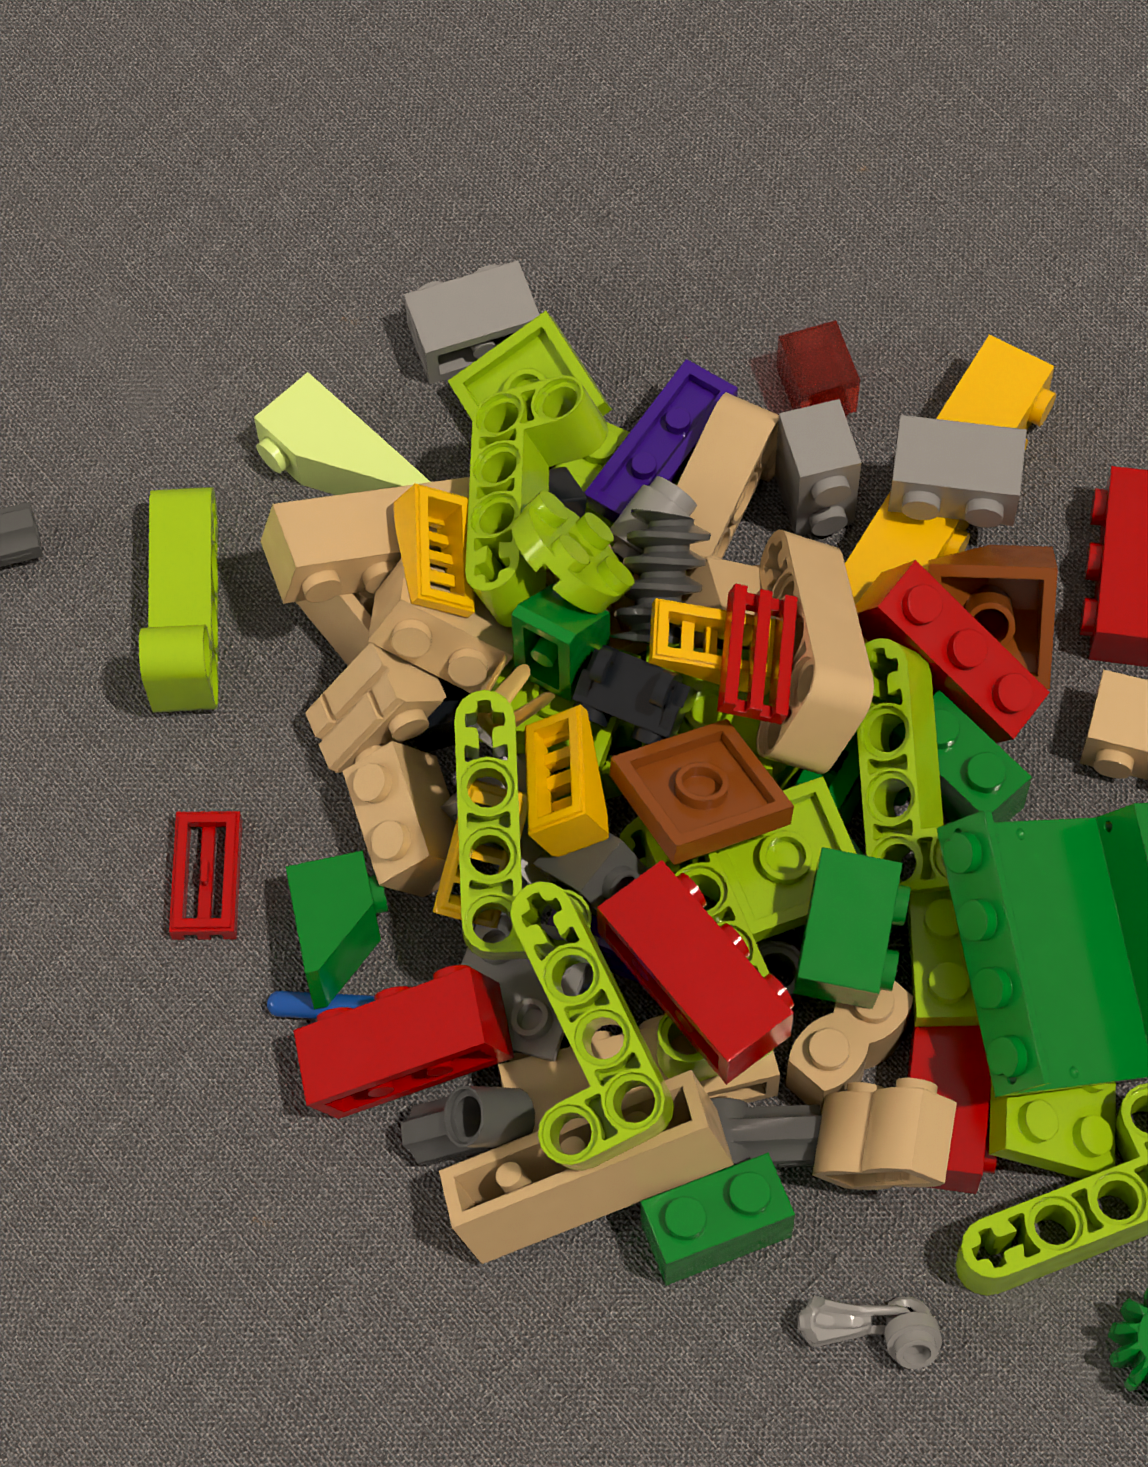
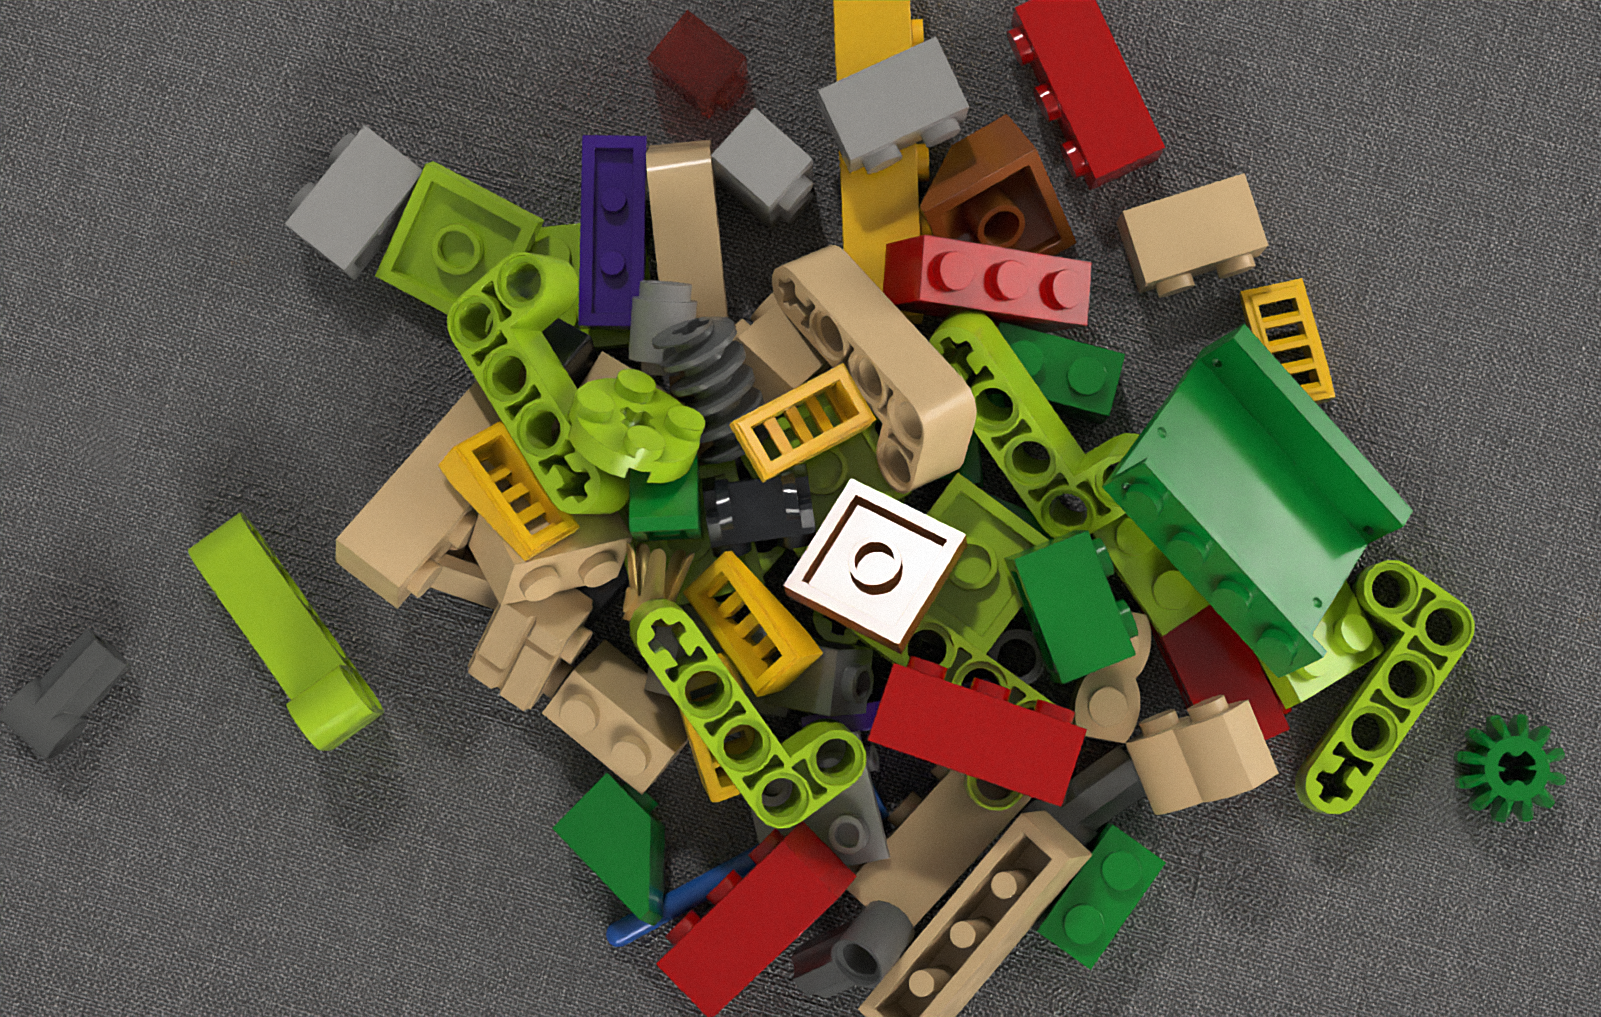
camera: 30 degrees left, 20 degrees up
red tile [169,811,243,940] -> none
yellowish green slope [254,372,431,495] -> none
lime beam [510,881,674,1171] -> none
red tile [717,583,798,725] -> none
light grey piece [797,1295,942,1369] -> none

